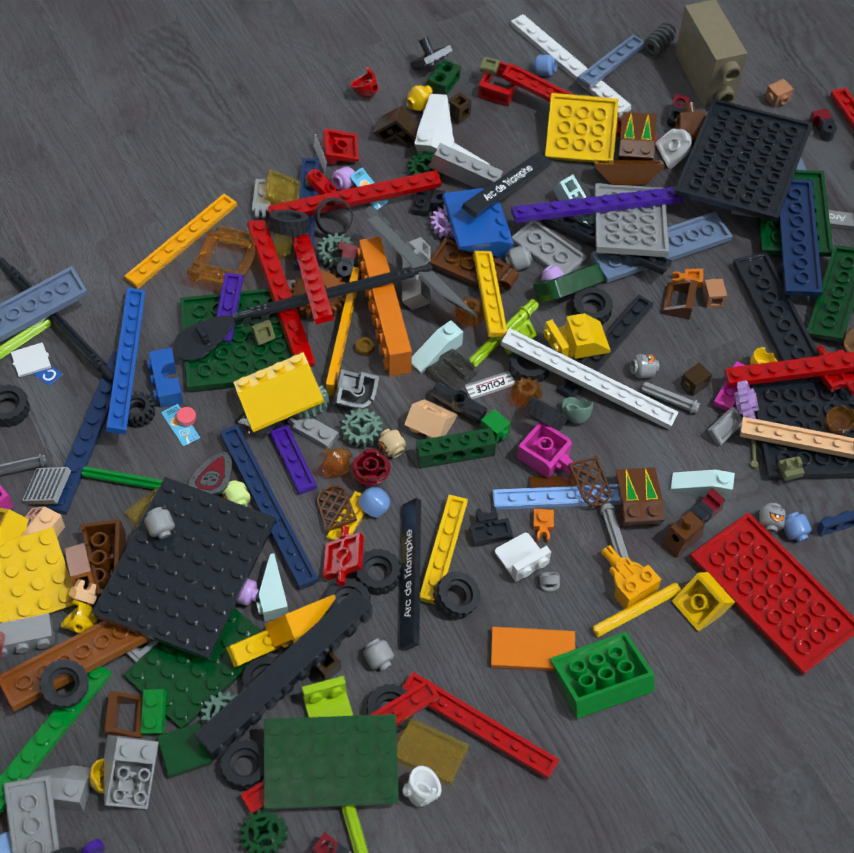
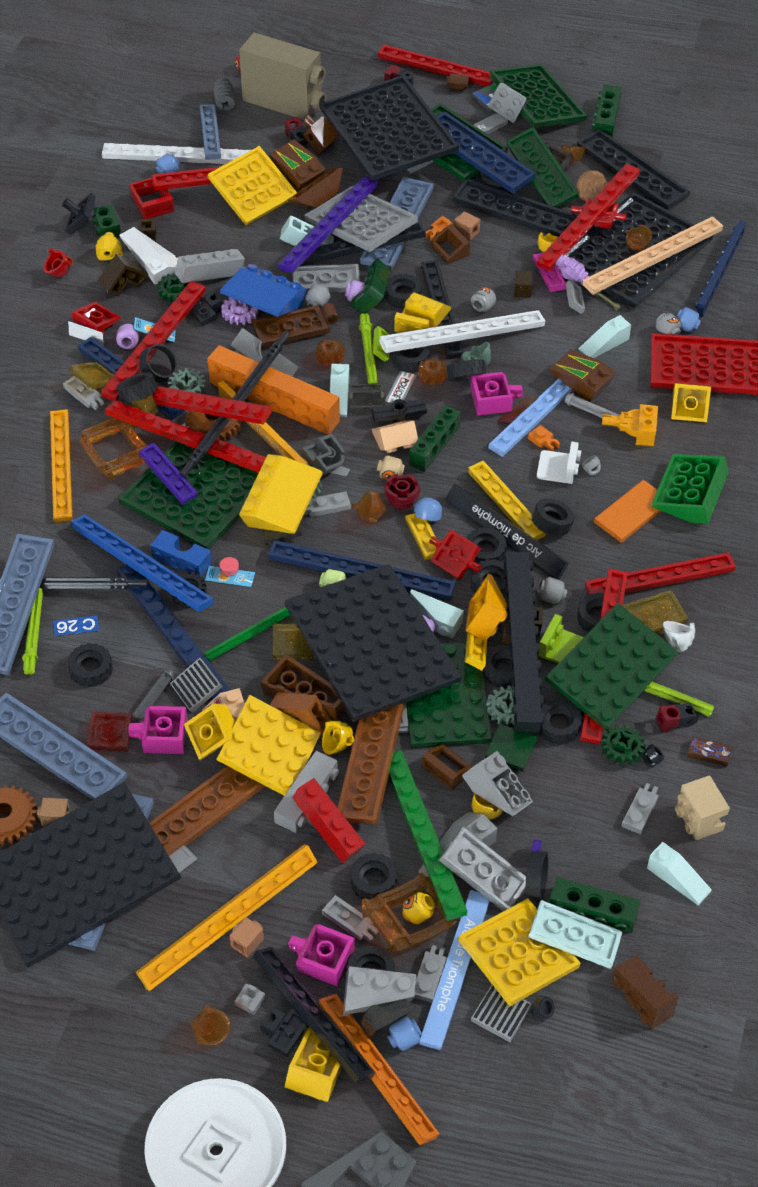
camera: 45 degrees left, 5 degrees down
white piece [11,342,51,378] -> none
black tyre [39,659,89,709] -> none
light nougat tile [68,579,97,604] -> none
green plate [141,689,167,734] -> none
light grey head [144,507,175,539] -> none
black shield [174,316,235,361] -> none
shield [188,452,232,495] -> none
olive tile [251,320,275,345] -> none
dark purple tile [270,425,317,495] -> none
red plate [306,169,337,195] -> none
reddish brown window [317,485,357,532] -> none
leg [335,242,357,279] -> none
sand green gear [341,408,383,448] -> none
pearl gold tile [355,337,374,356] -> none
dark grey hinge [365,206,478,318] -> none
black tile [462,152,552,218] -> none
black plate [469,506,513,546] -> none
yellow tile [473,251,507,337] -> none
olive tile [479,57,500,76] -> none
green brick [480,409,511,444] -> none
reddish brown window [568,456,611,507] -> none
yellow axle [592,583,681,637] -> none
light grey axle [641,382,701,414] -> none
white tile [655,129,692,169] -> none
reddish brown torso [662,511,704,558] -> none
leg [690,488,725,524] -> none
nougat brick [765,79,794,108] -> none
olive tile [778,457,805,481] -> none

